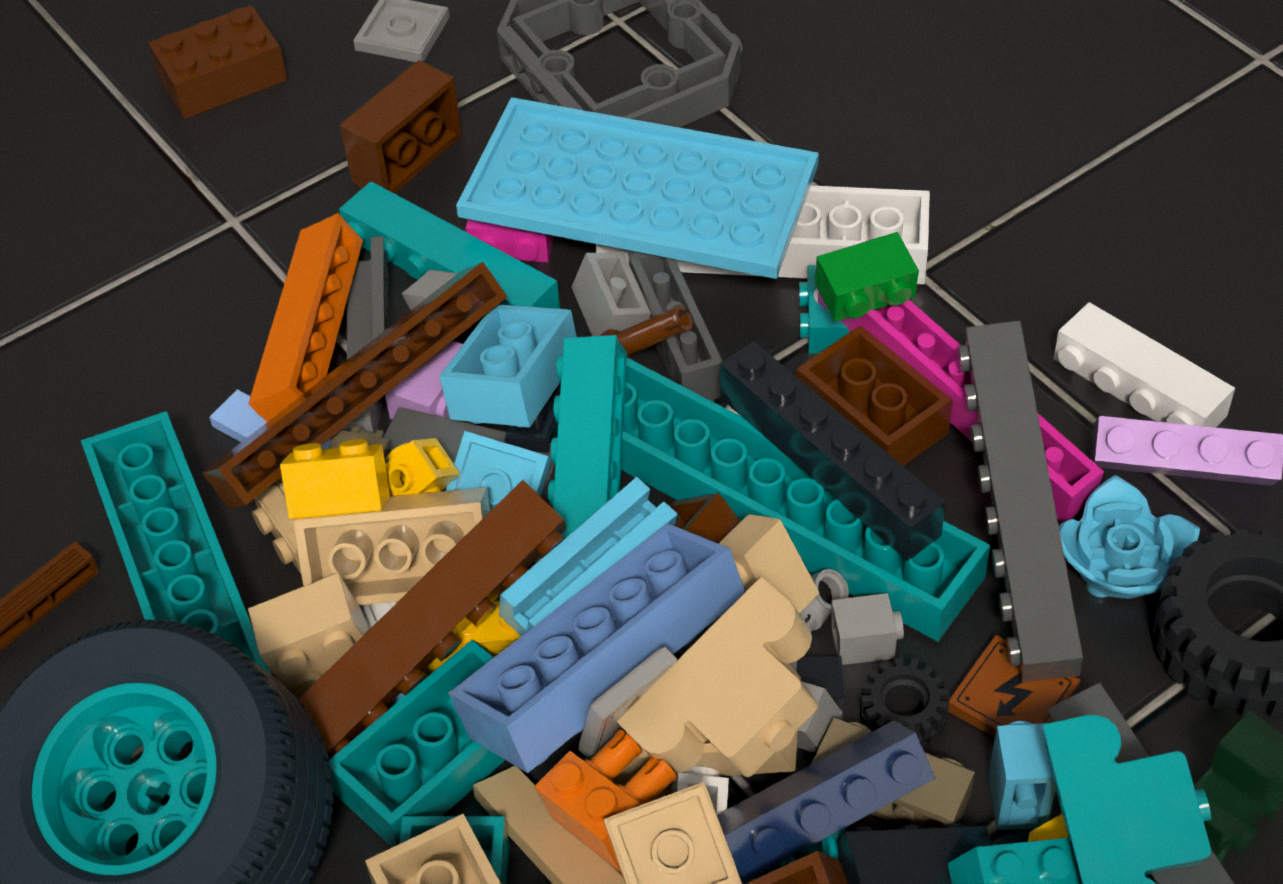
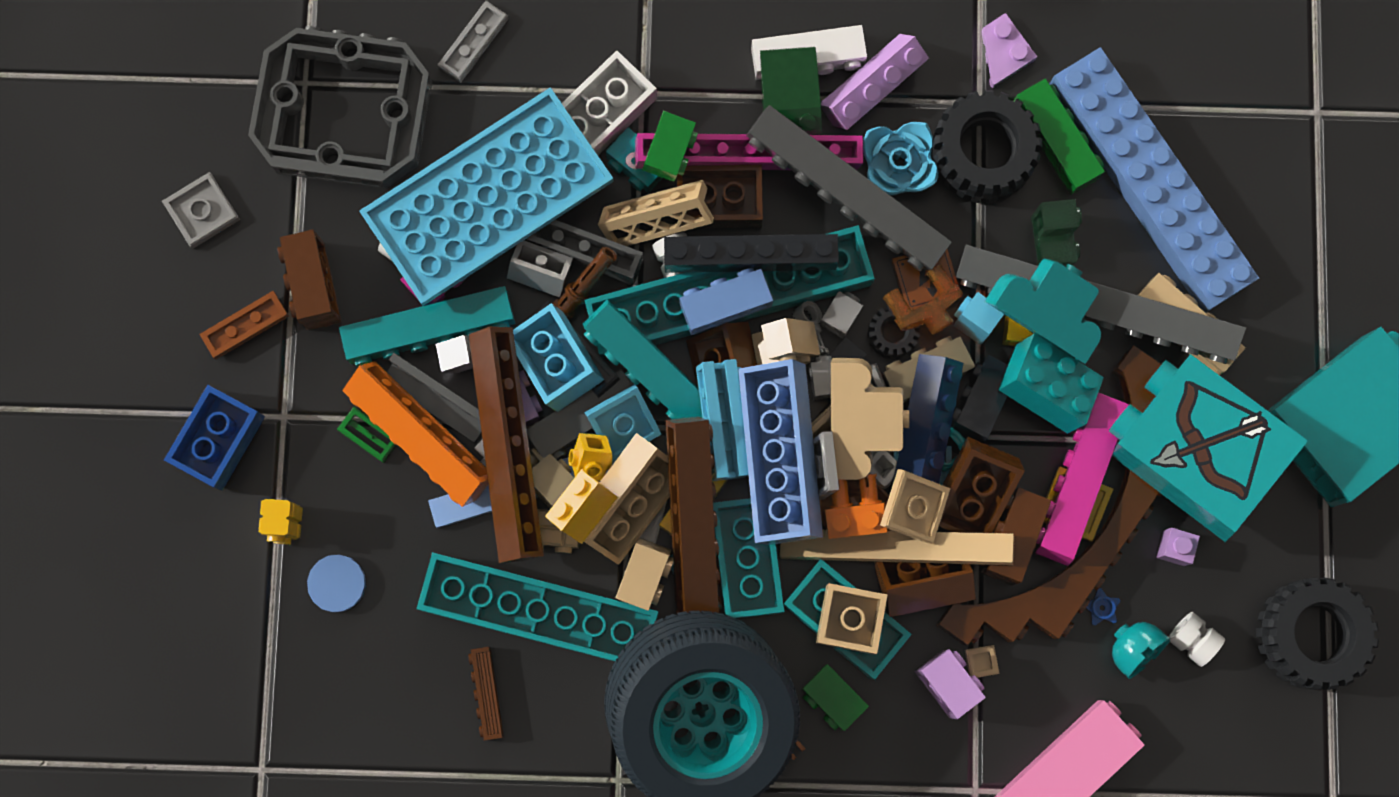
camera: 55 degrees left, 30 degrees up
reddish brown brick [148,5,287,119] -> none
none -> blue brick [164,385,265,491]
none -> dark orange plate [199,291,289,360]
none -> yellow brick [258,499,303,545]
none -> medium blue tile [307,555,366,613]
none -> green tile [337,407,396,463]
none -> light grey tile [437,1,509,83]
none -> tan fence [598,180,714,246]
none -> medium blue brick [679,268,773,335]
none -> dark green slope [760,46,822,135]
none -> clear orange connector [883,264,963,335]

